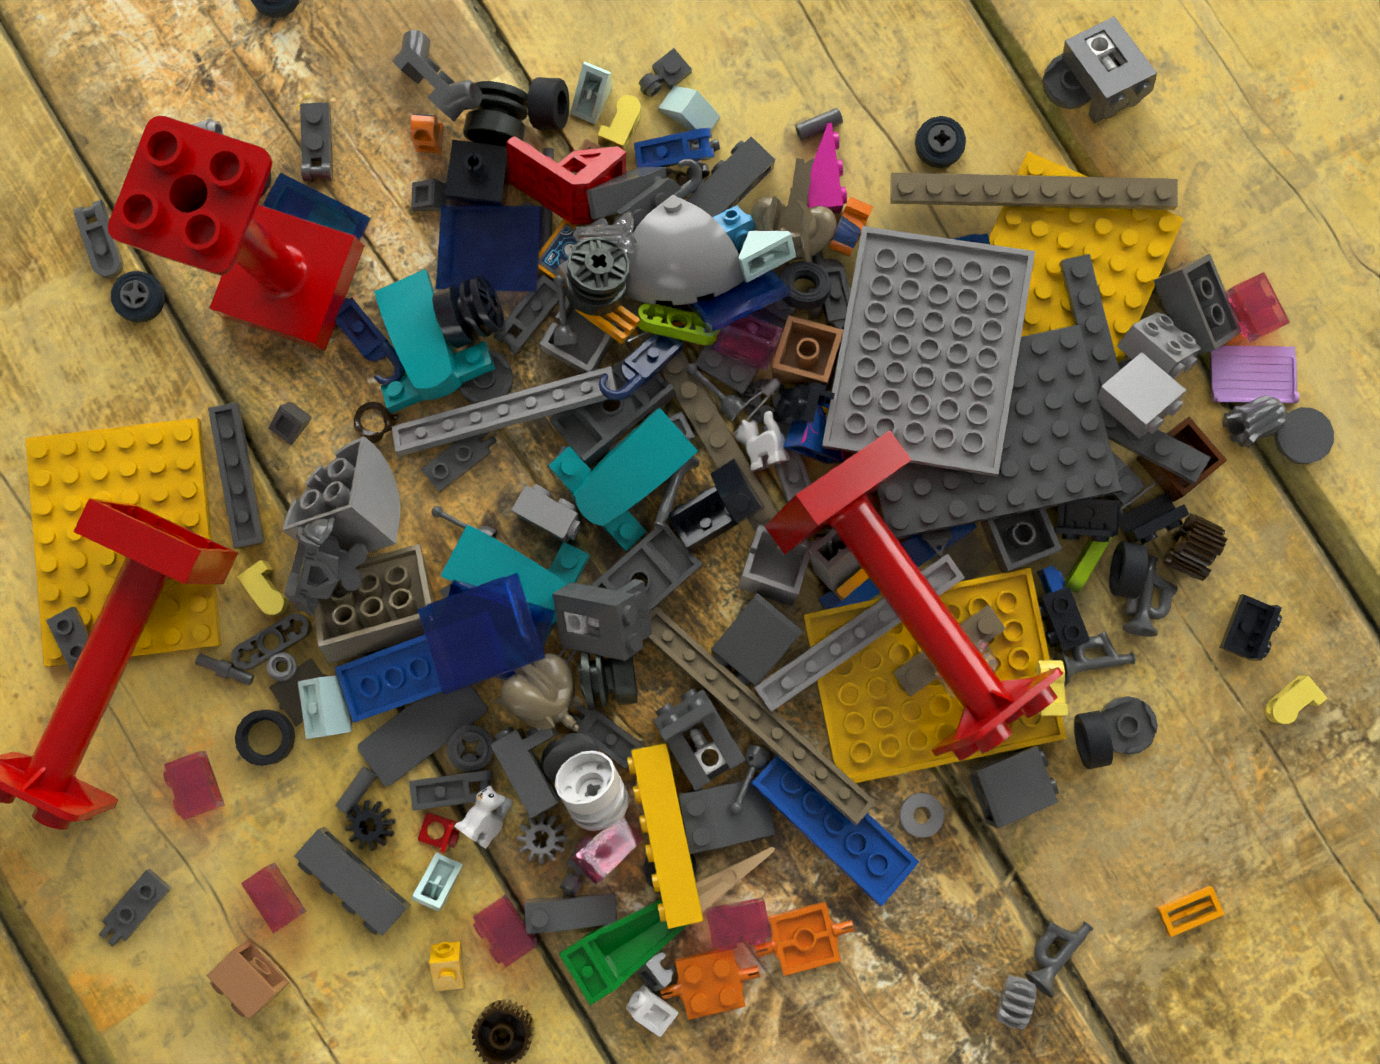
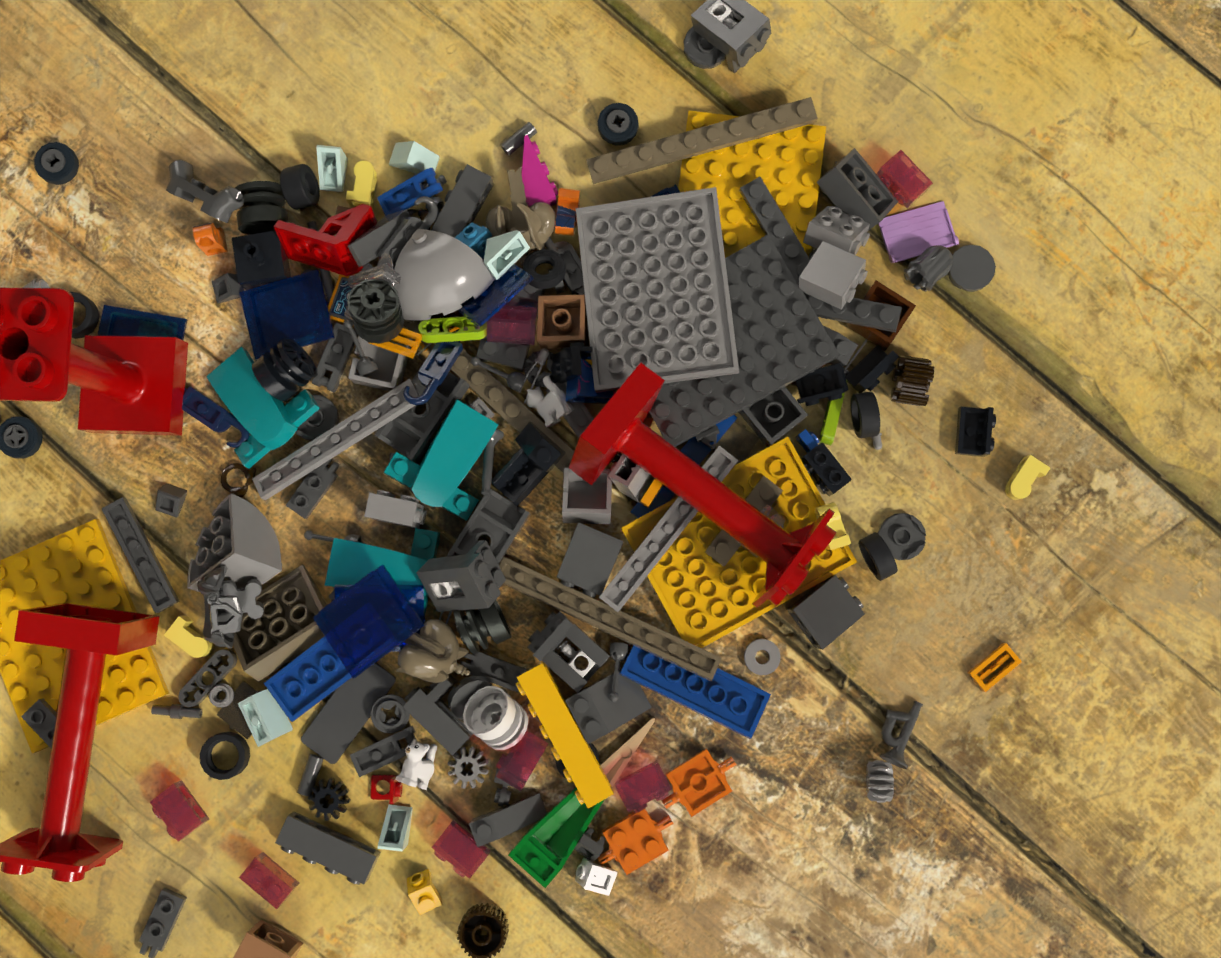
camera: 10 degrees left, 0 degrees up
dark grey plate [300,102,333,181] -> none
dark grey plate [639,48,692,97] -> none
dark grey piece [1053,631,1136,686] -> none
dark grey piece [1122,556,1178,637] -> none

